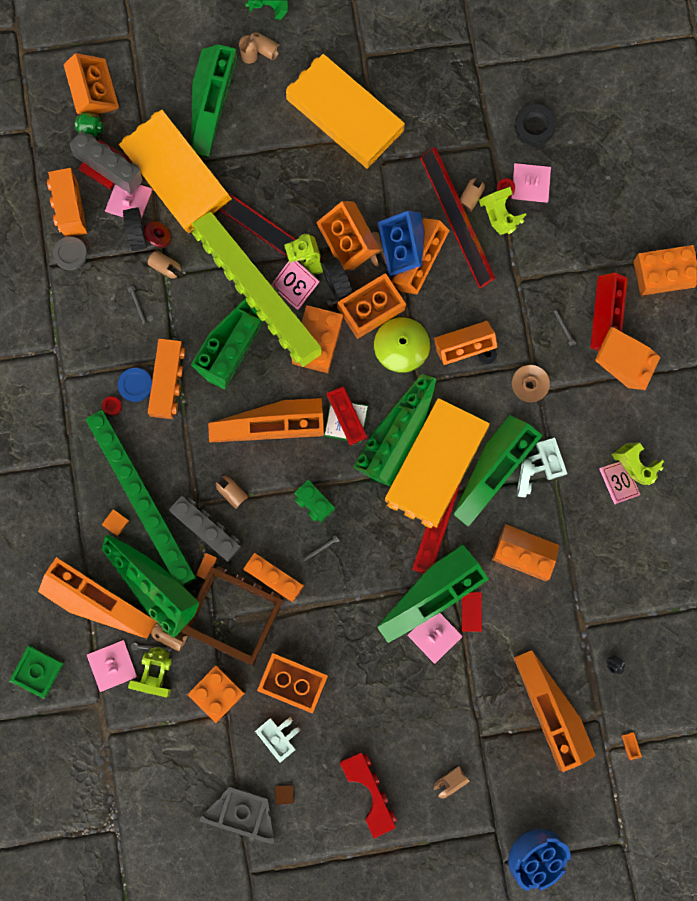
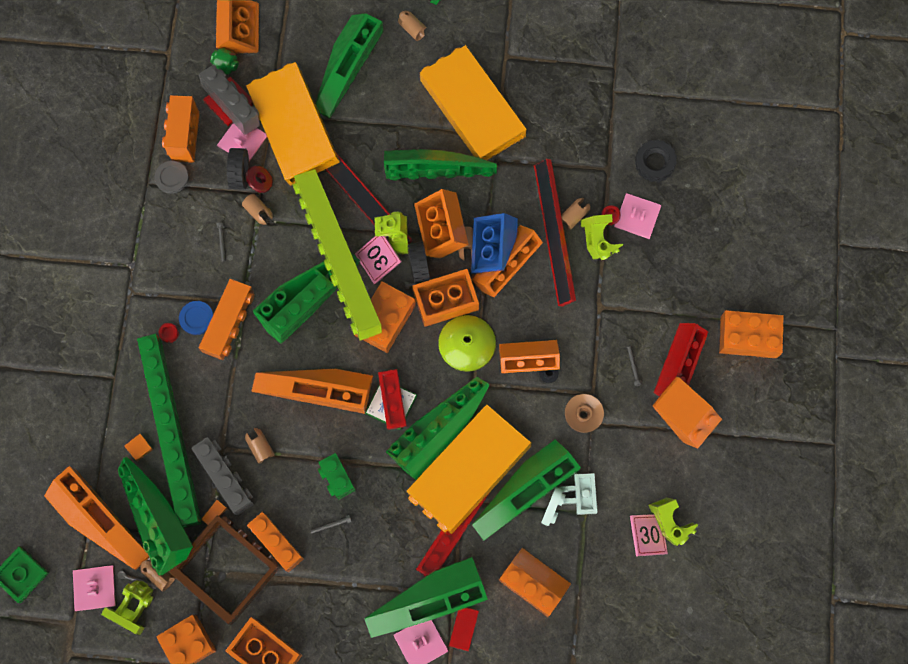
camera: 20 degrees right, 5 degrees down
medium nougat piece [239,35,258,64] -> none
none -> green wedge [384,149,497,180]

